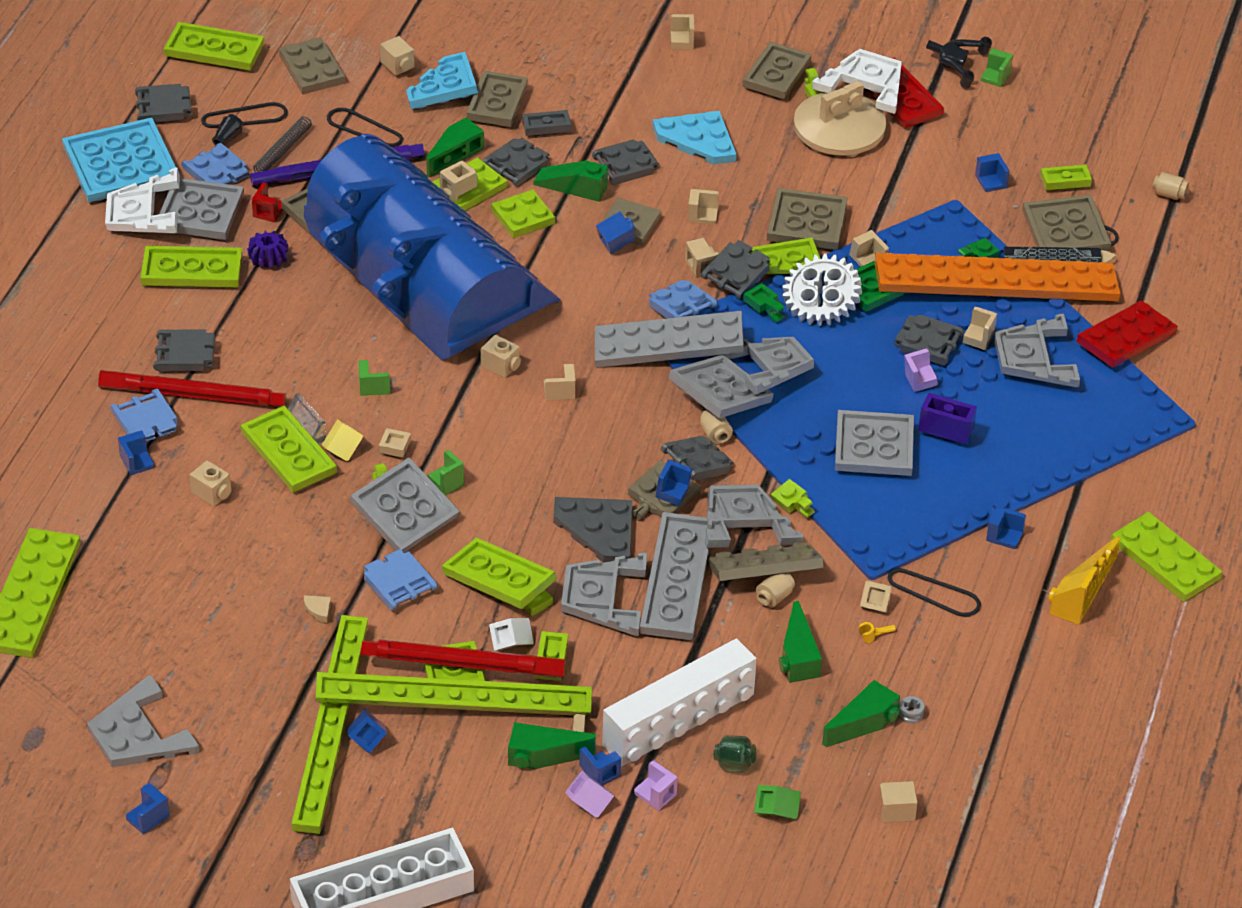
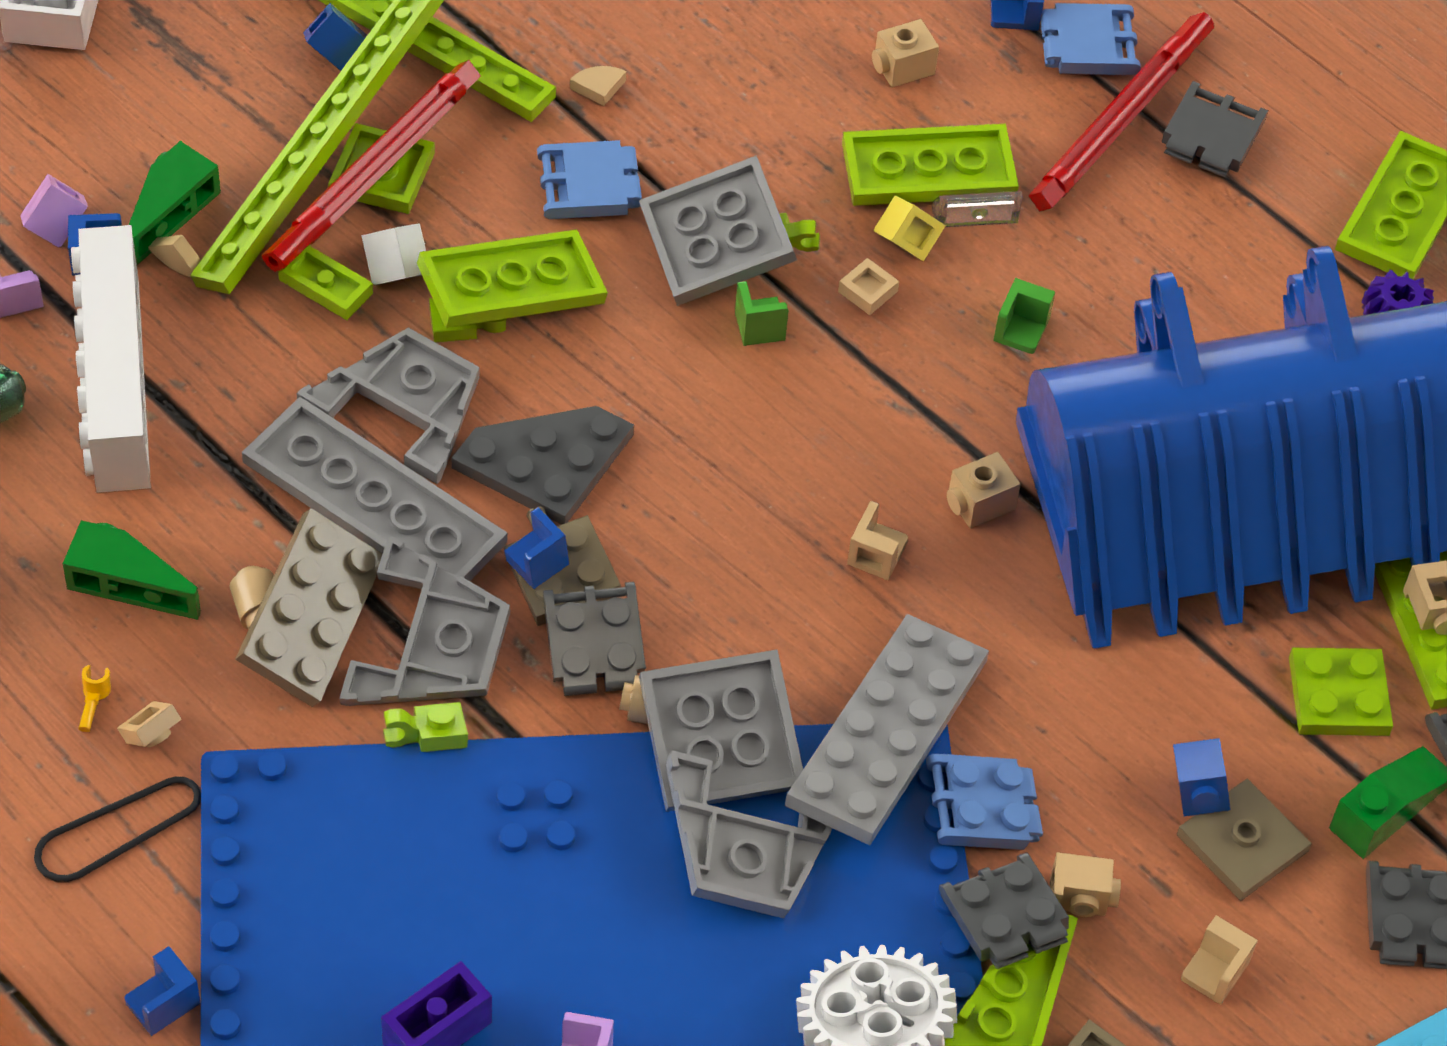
camera: 115 degrees right, 10 degrees up
green plate [743,283,784,323] -> none
light grey plate [835,410,914,476] -> none

